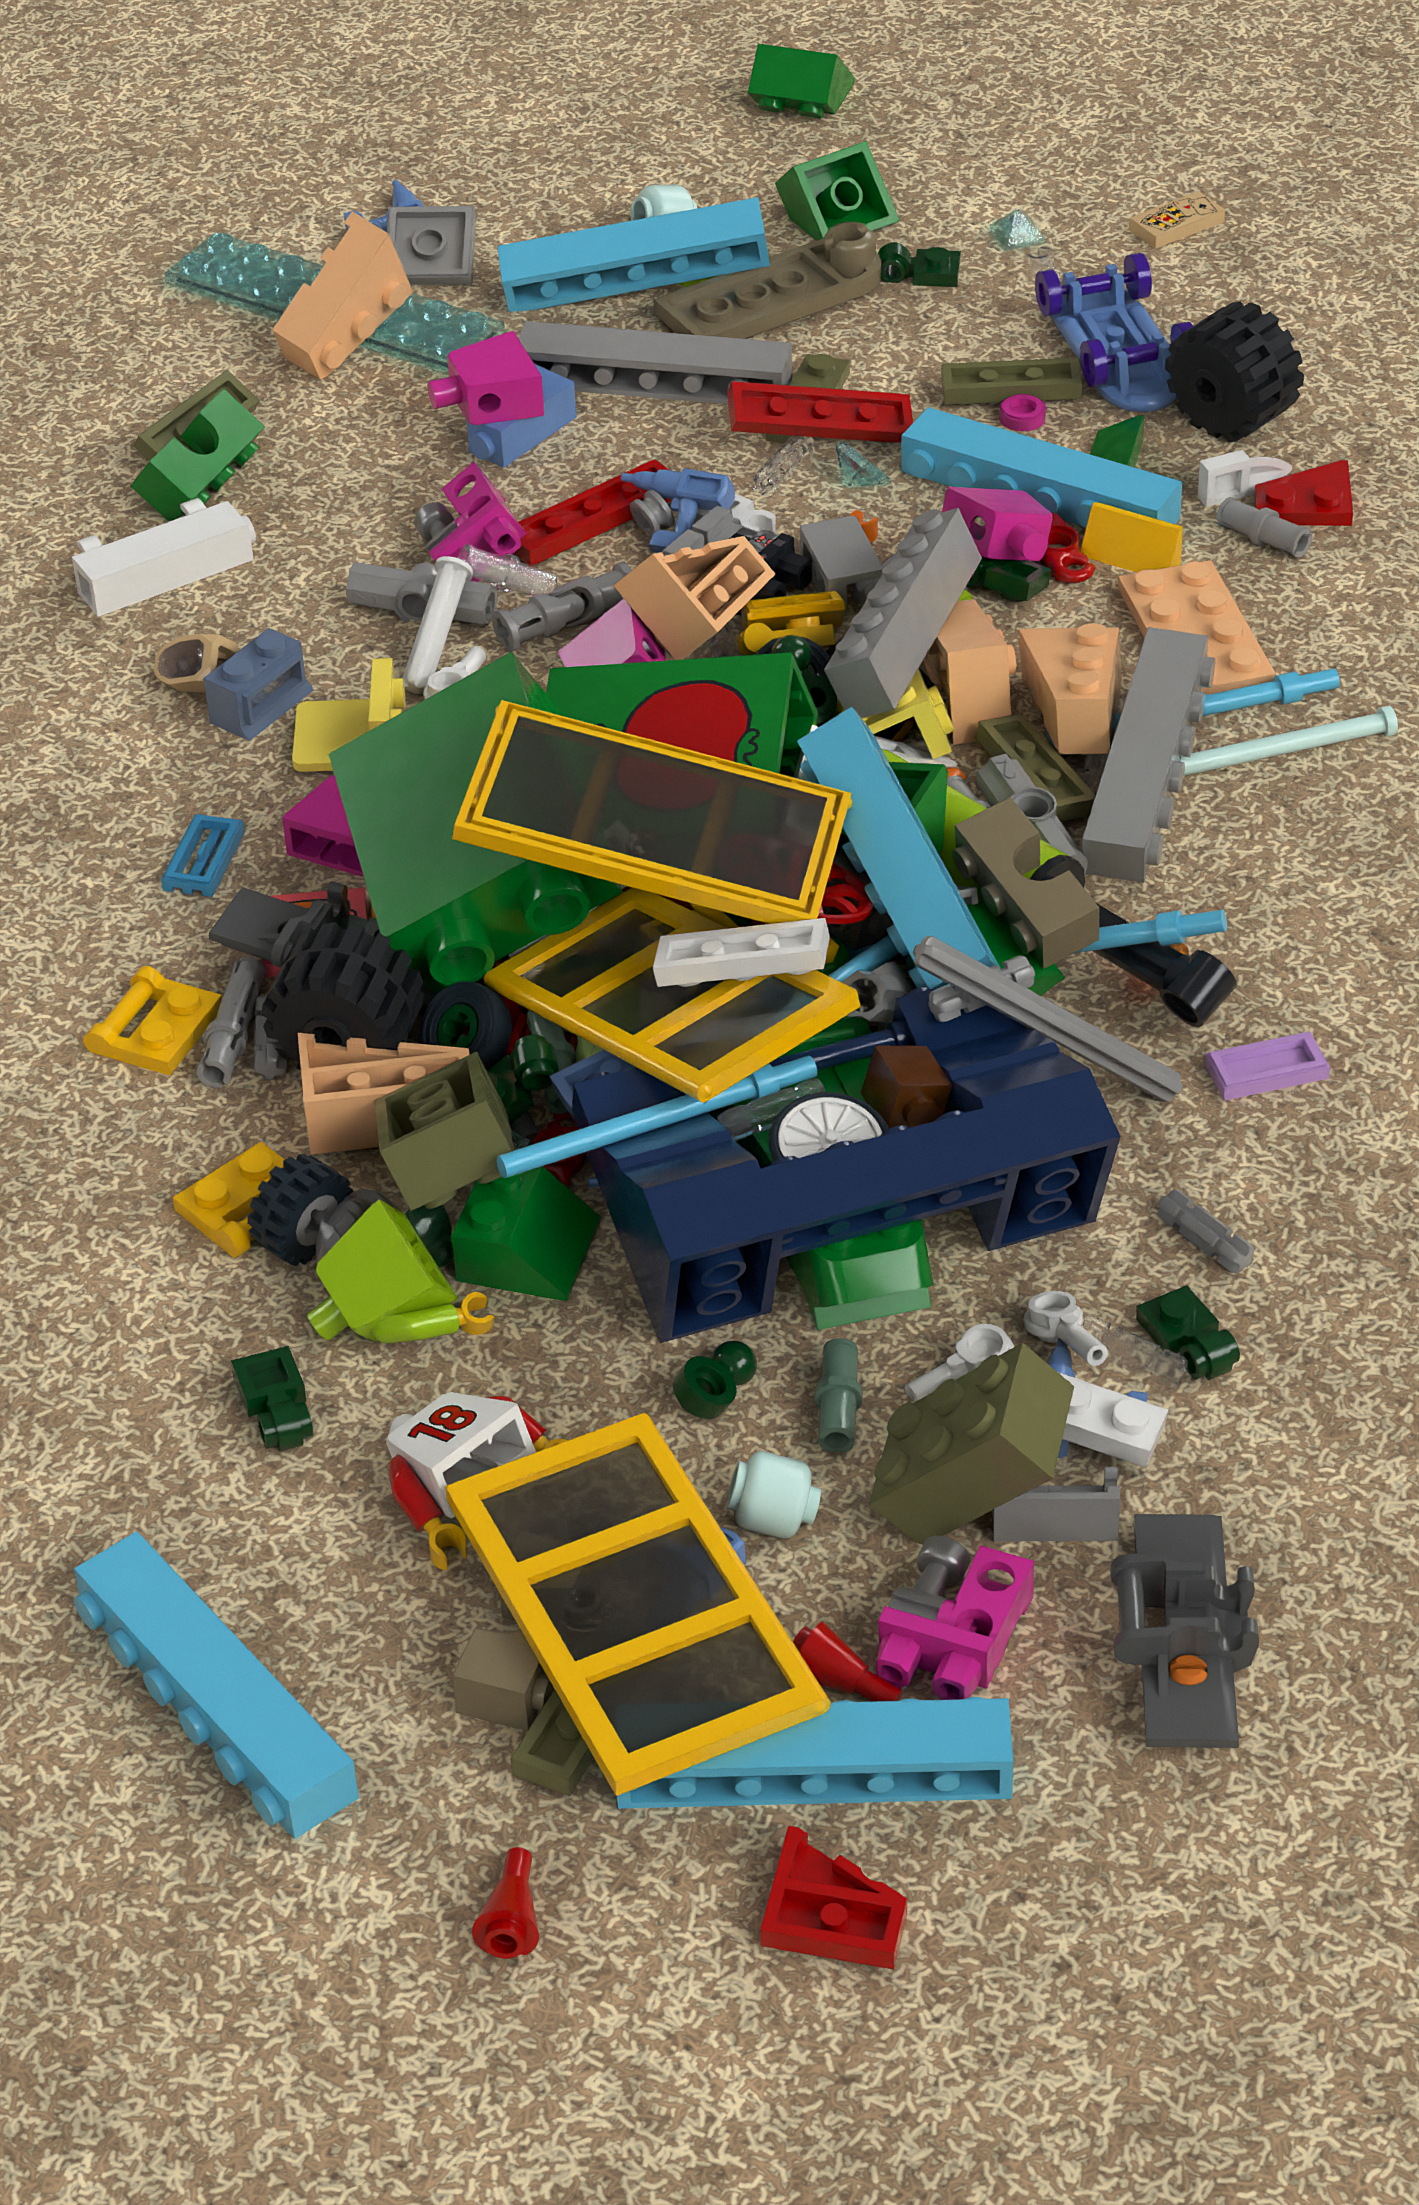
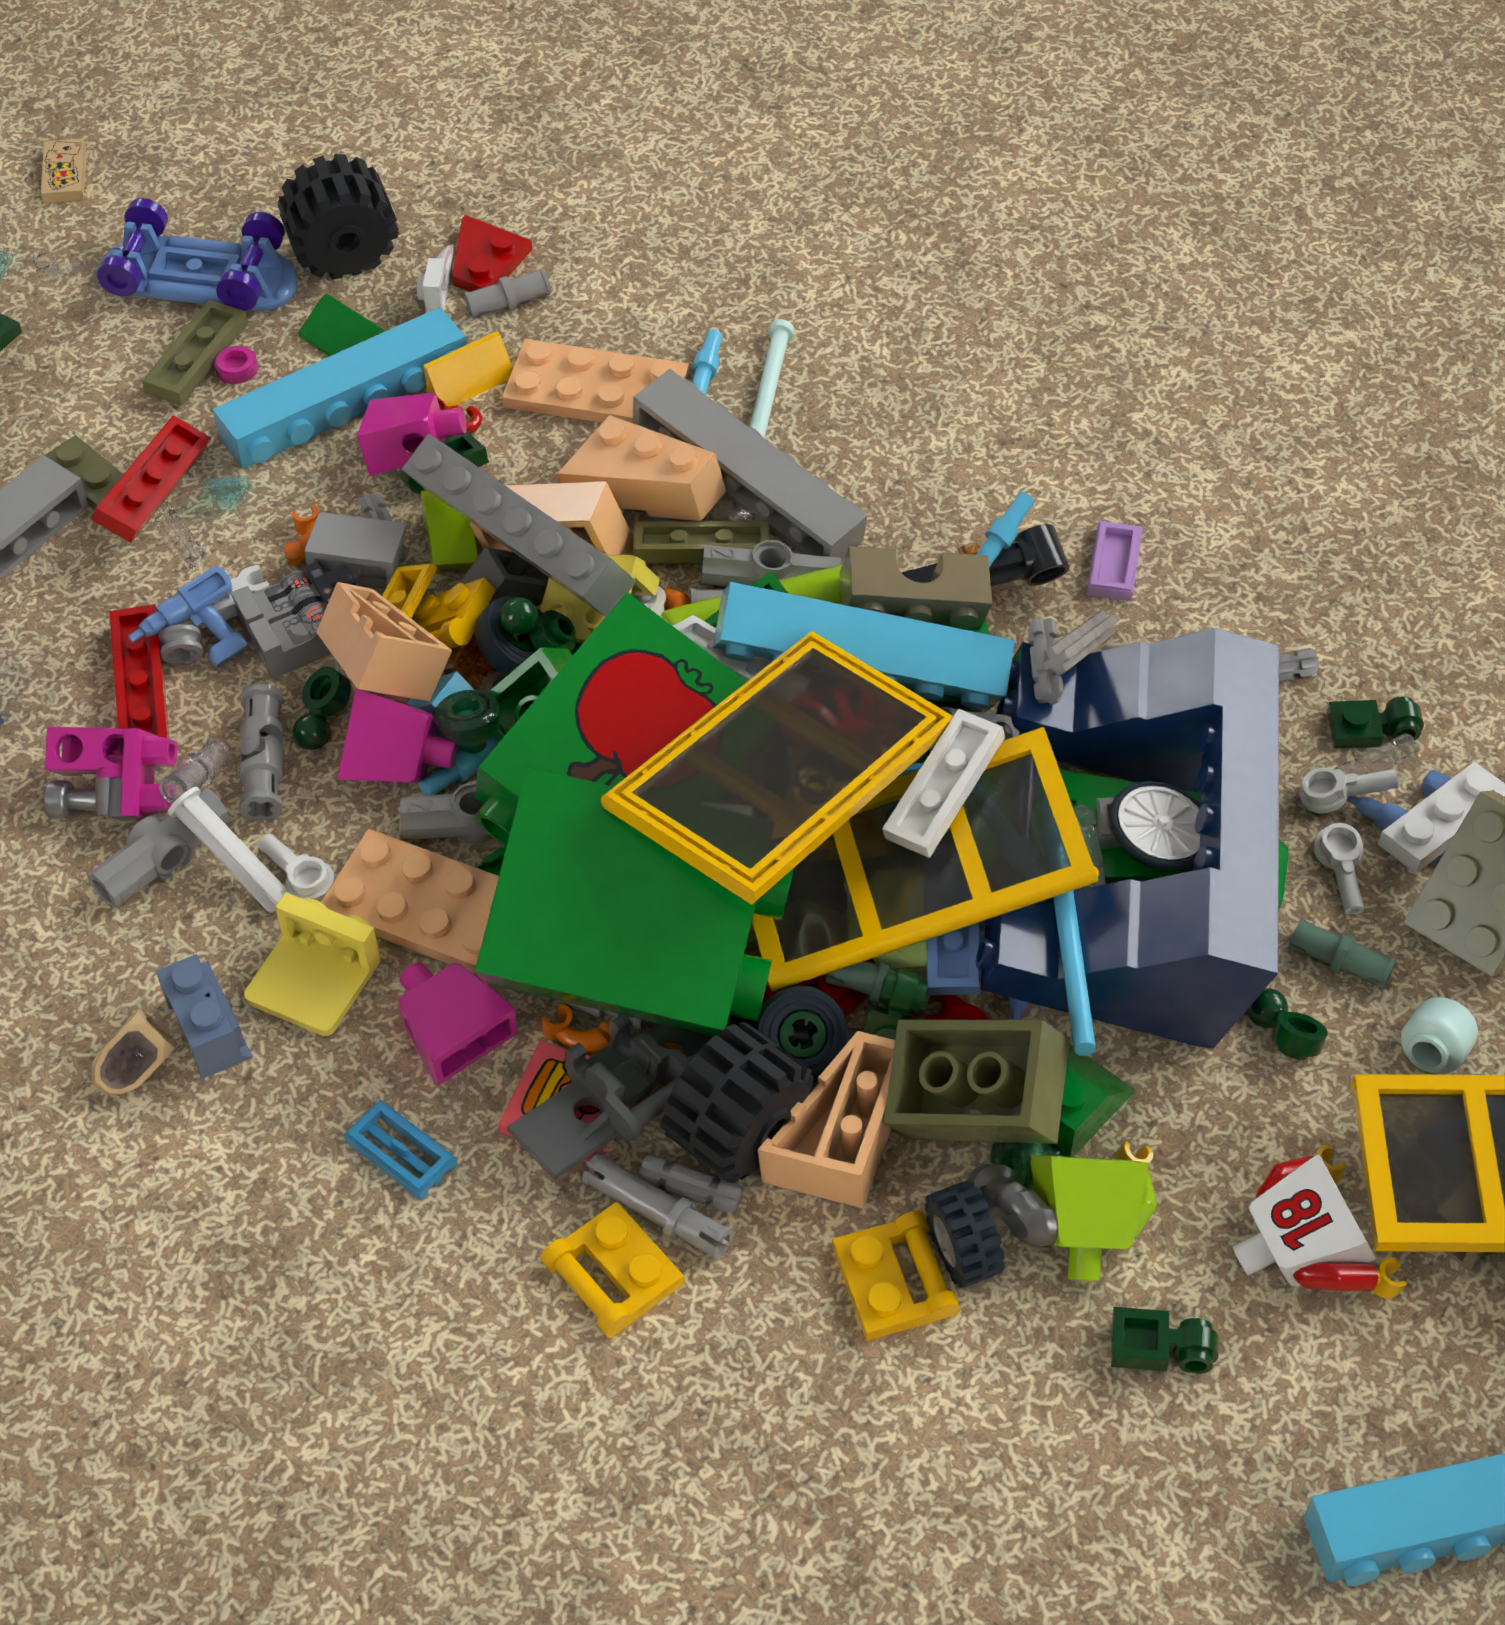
camera: 65 degrees left, 10 degrees up
reddish brown brick [861,1045,953,1129] -> none

